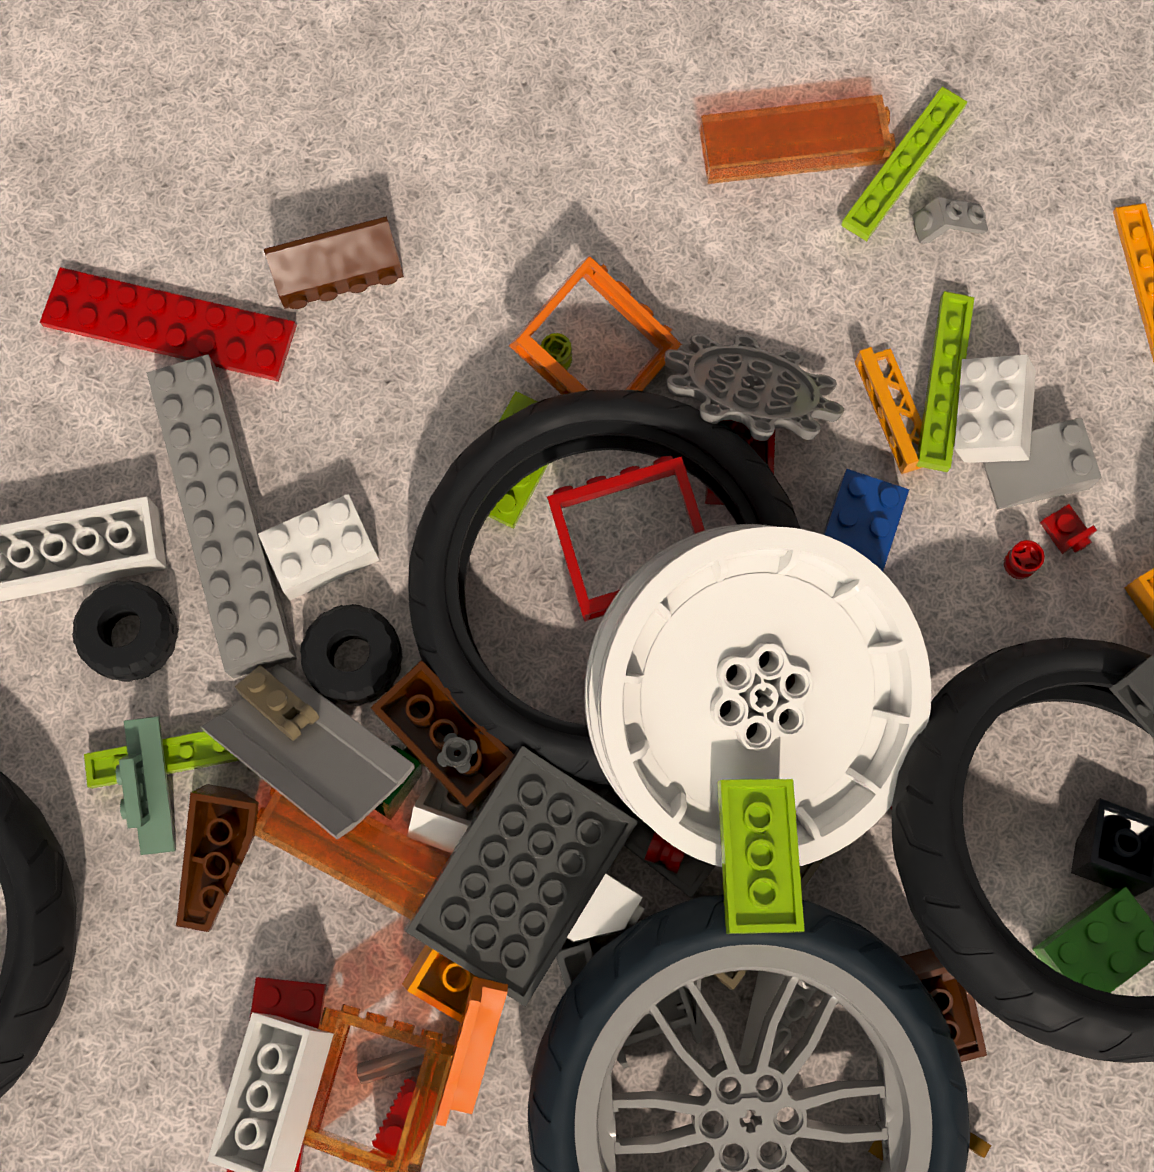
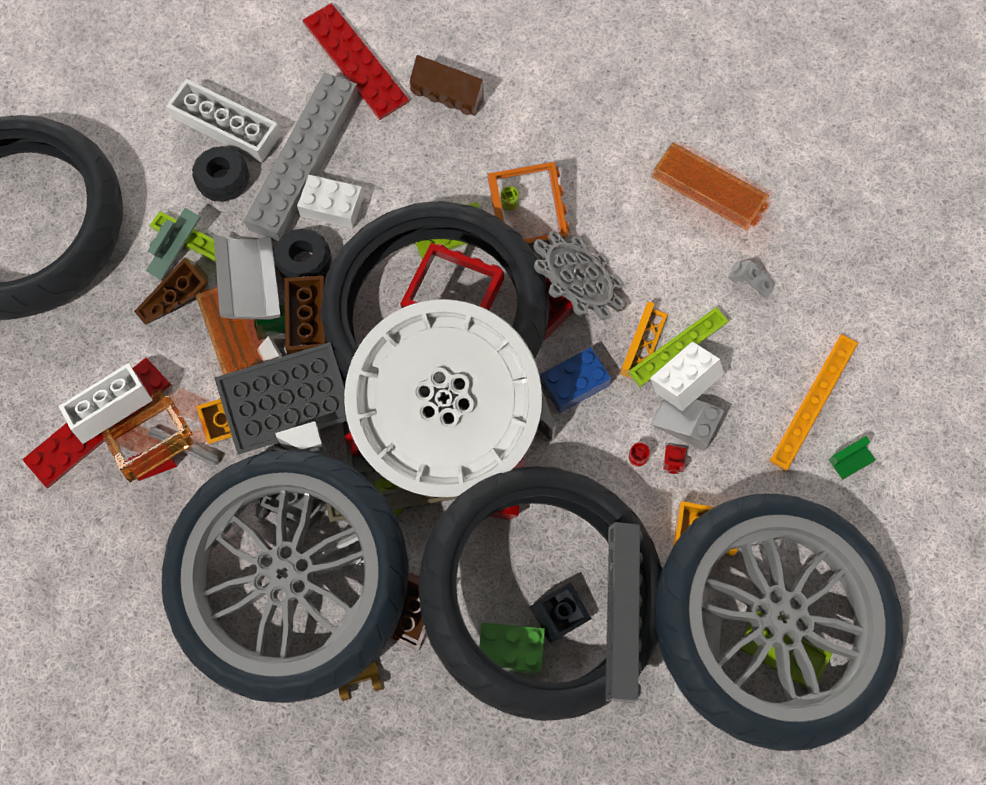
camera: 40 degrees right, 5 degrees down
dark tan plate [235,665,320,741] -> none
orange fence [435,976,508,1127] -> none
dark grey plate [437,733,478,773] -> none
lime plate [717,779,804,934] -> none
lime plate [841,86,968,242] -> none

